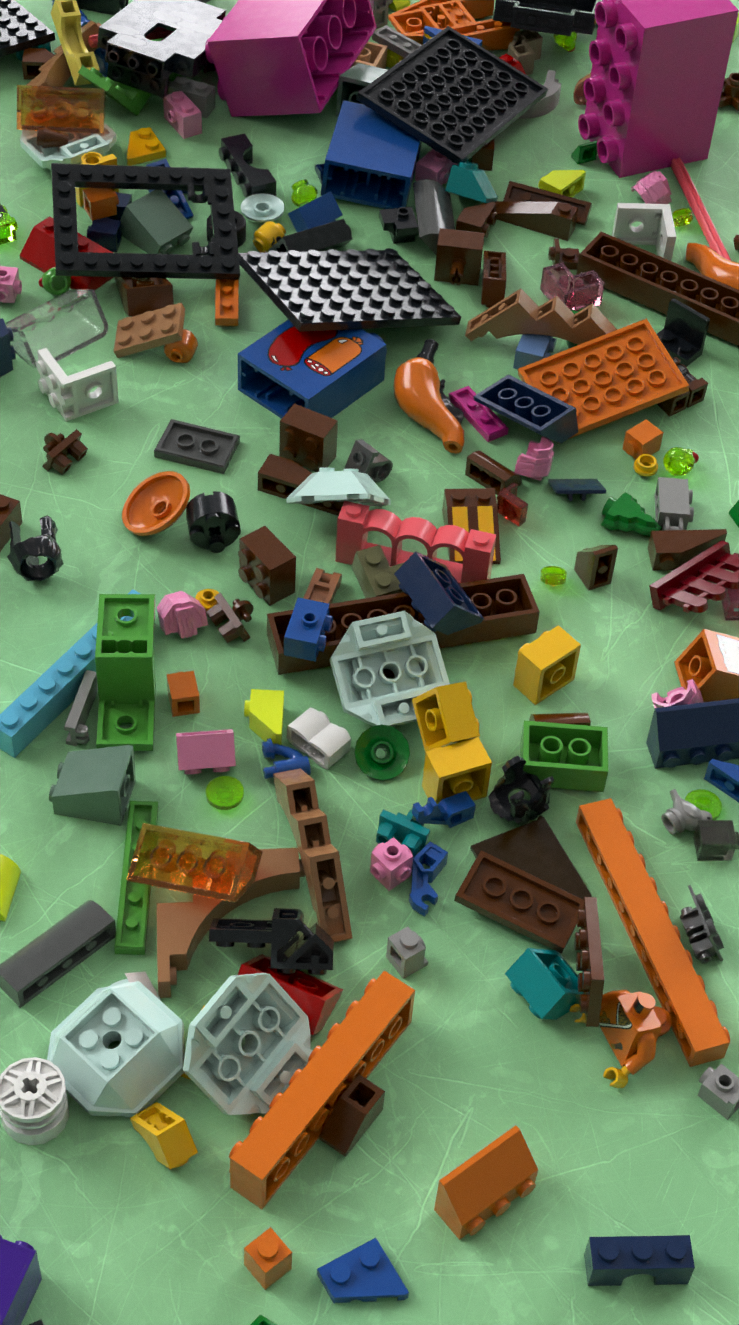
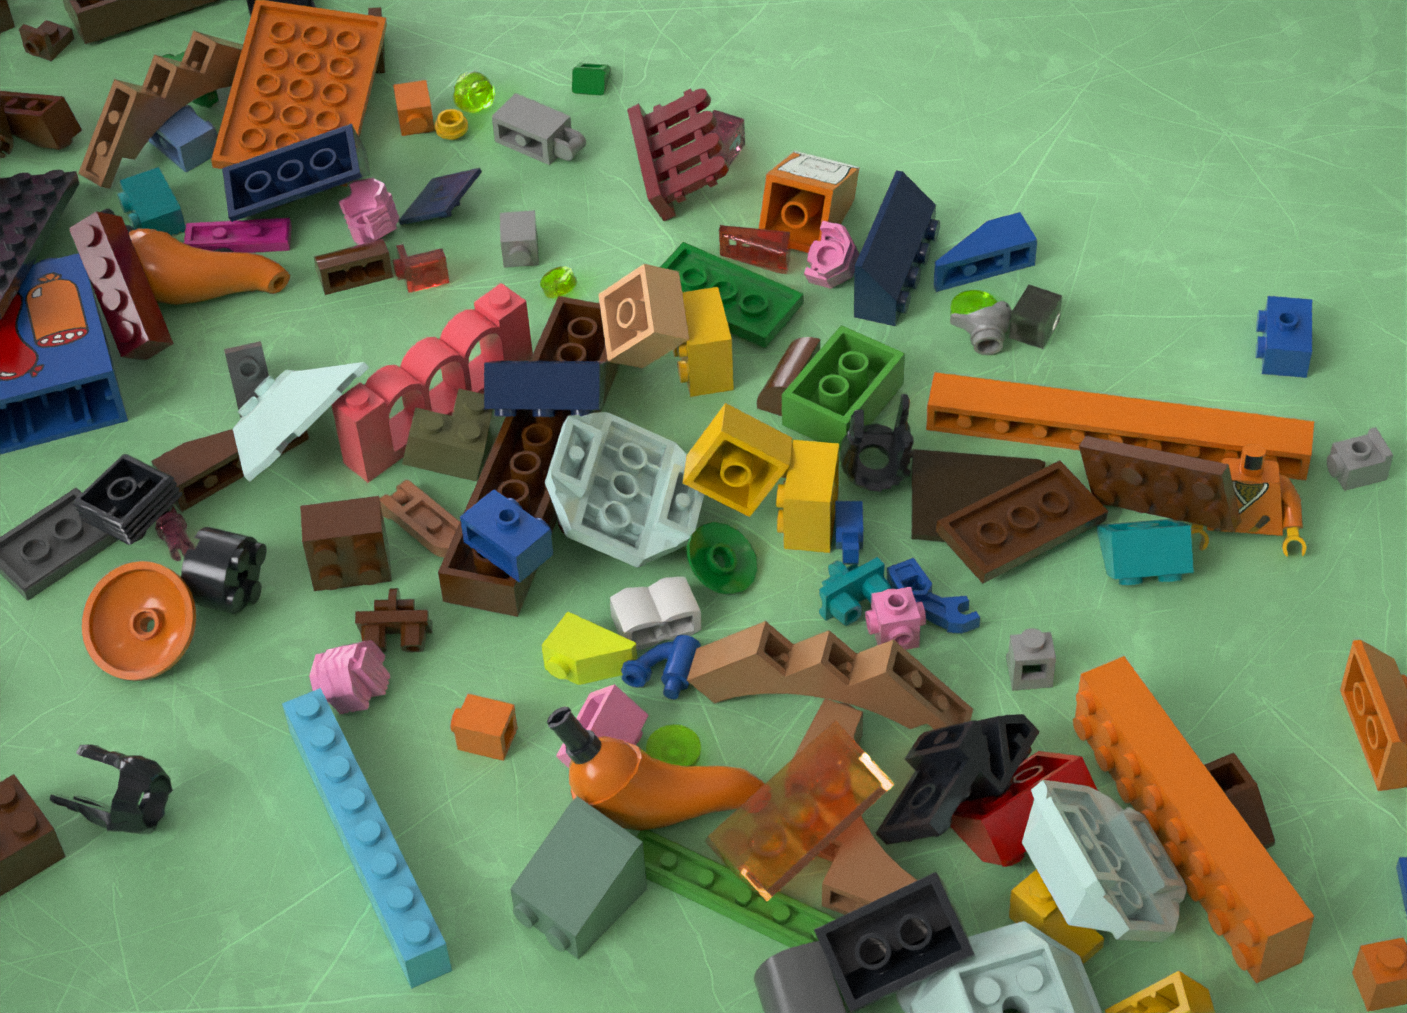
camera: 55 degrees left, 0 degrees up
light grey hinge [64,670,98,746] -> none
bright green bracket [95,594,156,751] -> none
yellow plate [195,589,219,613] -> none
reddish brown brick [279,404,338,472] -> none
reddish brown slope [442,488,501,564] -> none
clear pink brick [540,262,605,311] -> none
reddish brown slope [574,545,618,591] -> none
green rock [601,492,662,537] -> none
reddish brown slope [648,529,727,571] -> none
dark grey hinge [680,885,724,963] -> none
none -> dark red brick [69,211,174,360]
none -> black brick [73,454,182,545]
none -> teal brick [117,167,186,236]
none -> clear pink pin [155,505,195,561]
none -> light grey brick [500,210,539,268]
none -> orange animal [547,706,772,831]
none -> light nougat brick [598,264,689,368]
none -> green plate [660,242,804,348]
none -> clear red slope [719,225,791,274]
none -> black slope [814,872,975,1013]

